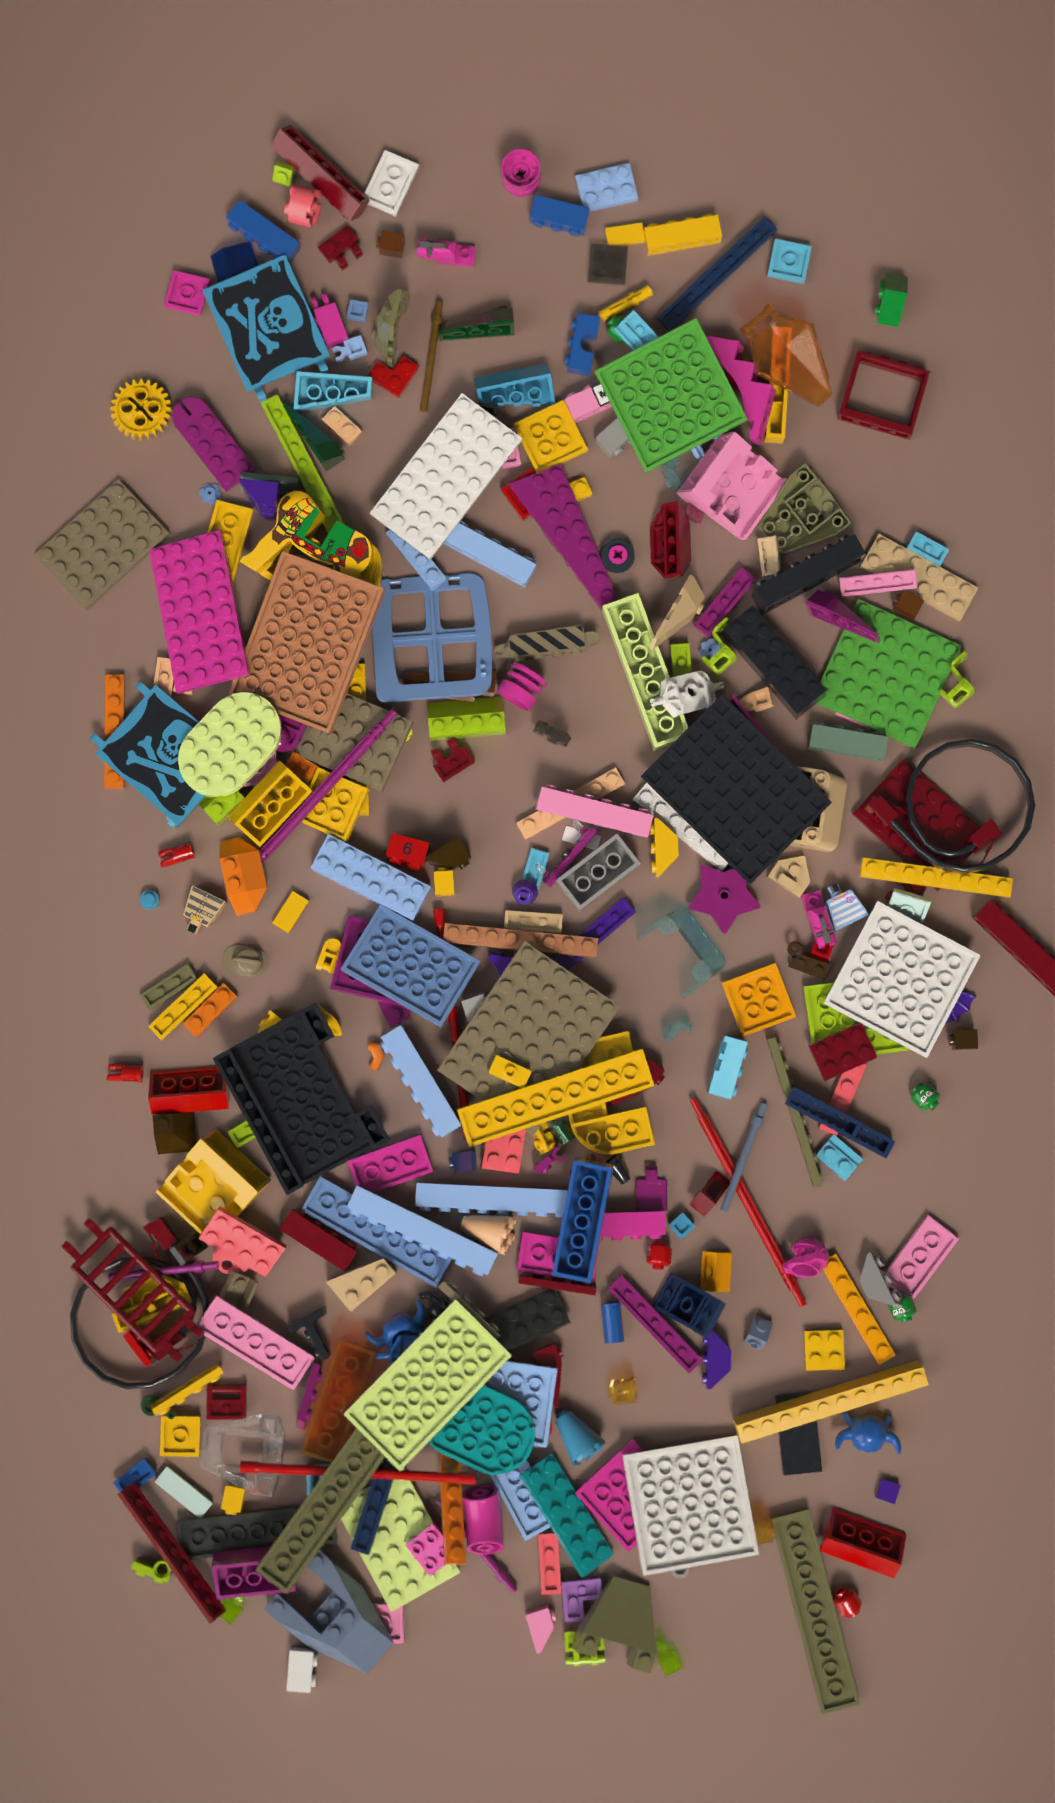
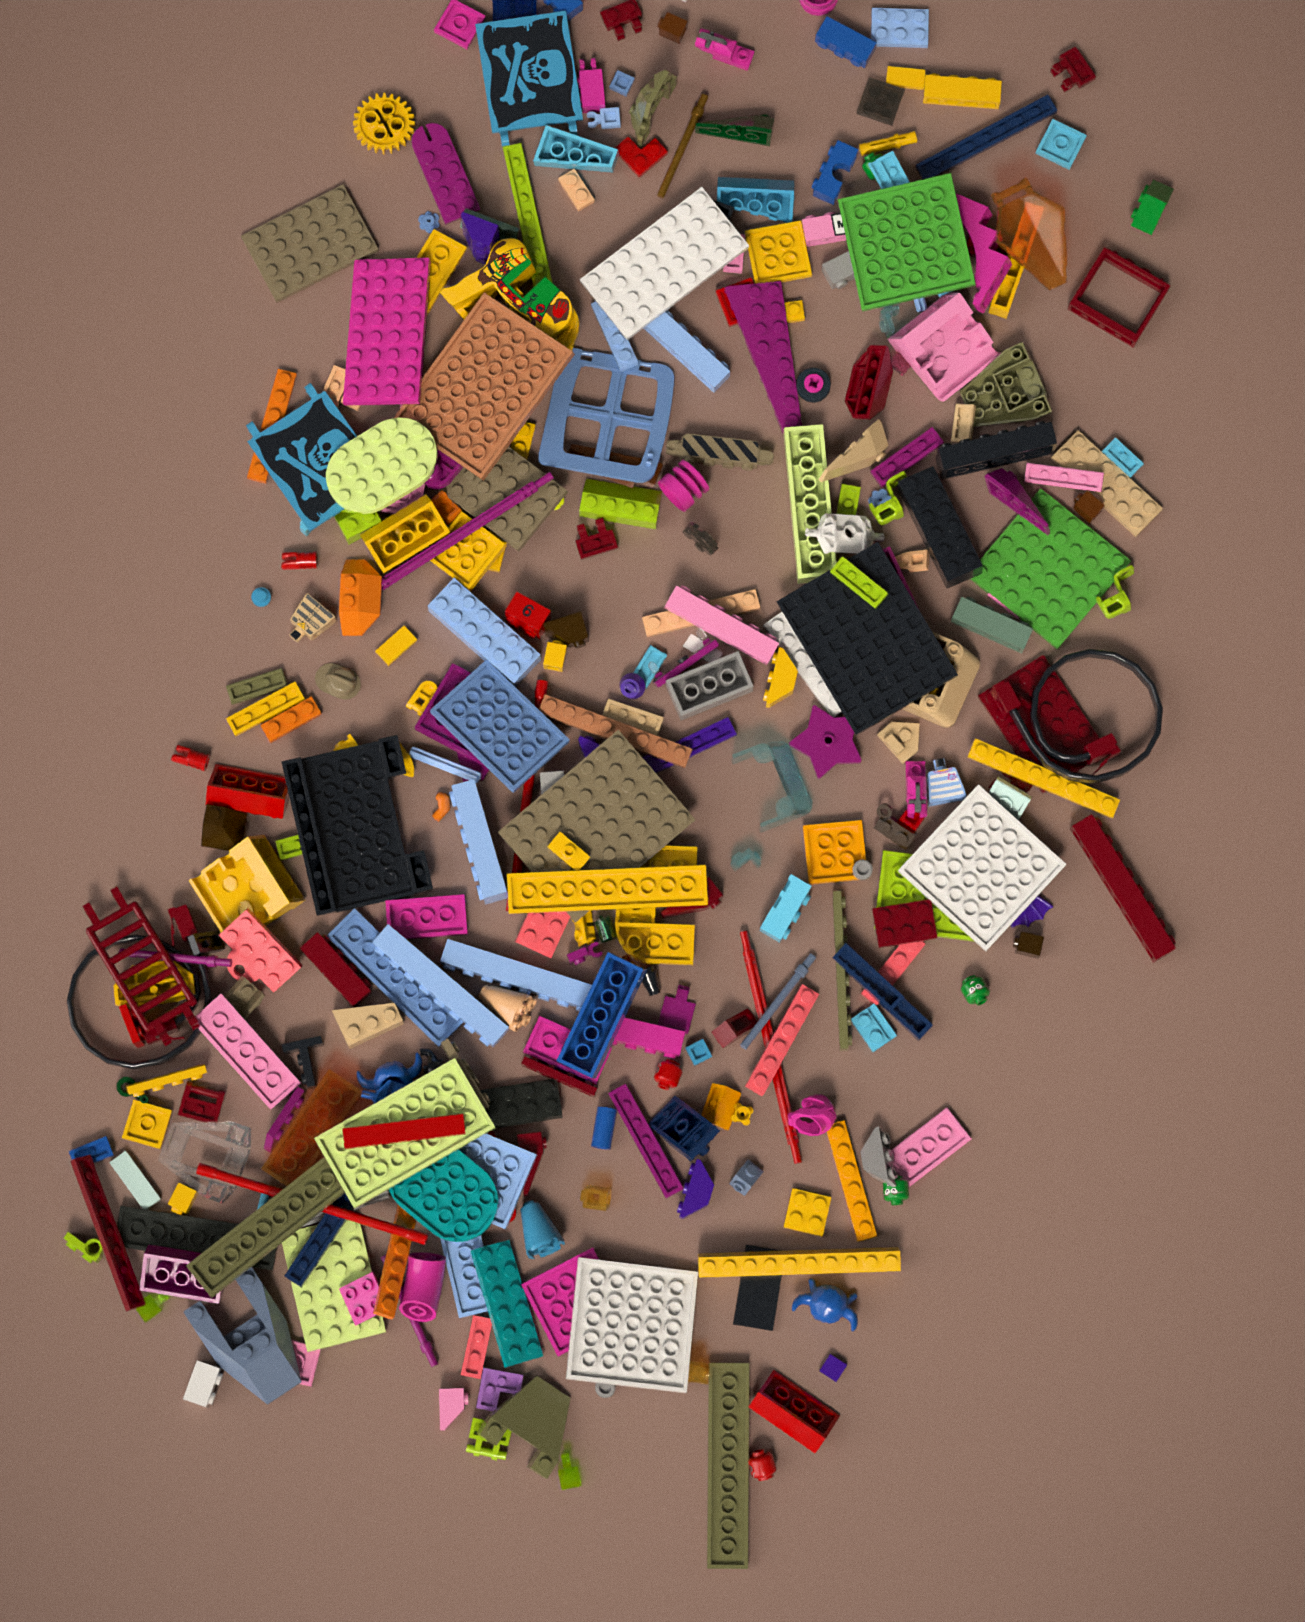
camera: 15 degrees right, 5 degrees down
dark green wedge [283,404,345,471] -> none
dark blue slope [449,1151,477,1172] -> none
none -> red tile [342,1114,466,1149]
none -> light blue axle [409,746,481,783]
none -> yellow plate [731,1103,753,1126]
none -> coral plate [745,984,819,1096]
none -> lime plate [830,556,888,609]
none -> light grey tile [852,860,873,880]
none -> dark red plate [1050,46,1096,93]

